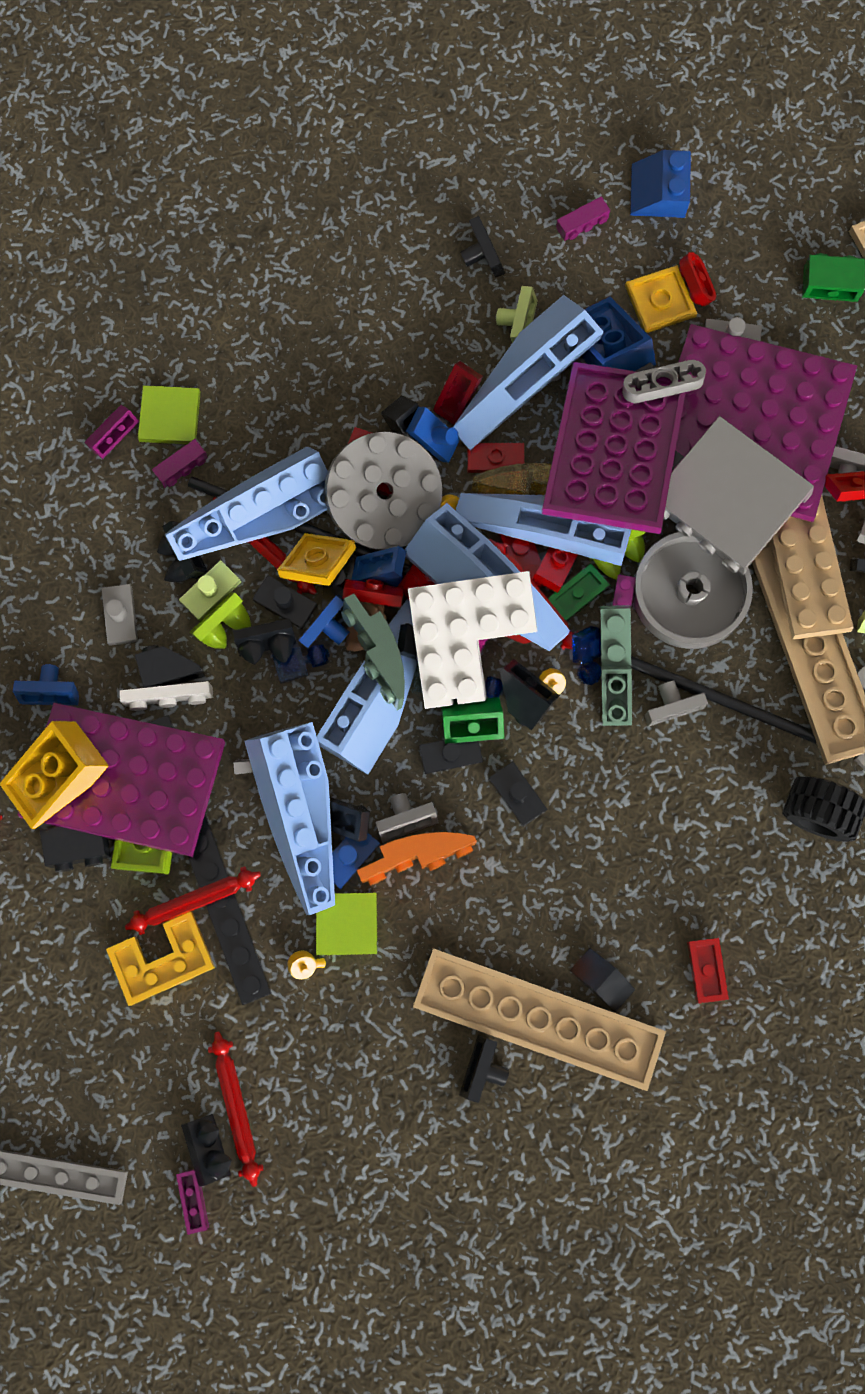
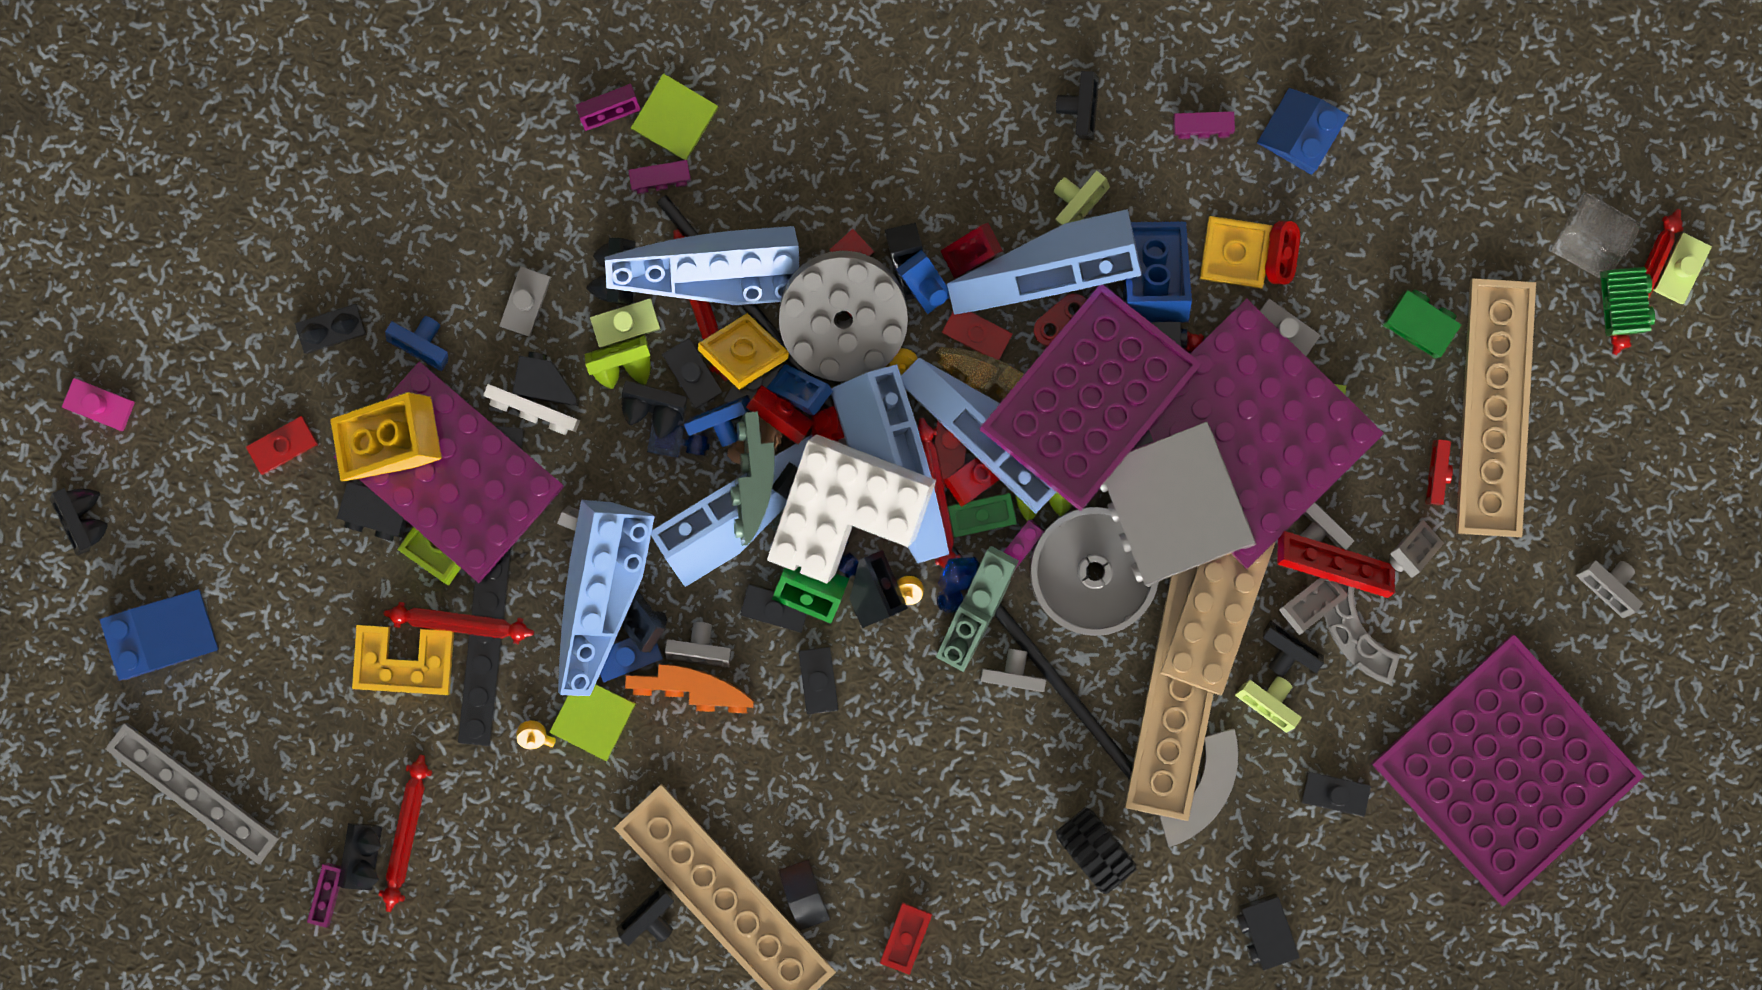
camera: 30 degrees right, 10 degrees up
light grey beam [622,360,706,403] -> none
none -> red plate [1033,294,1086,347]

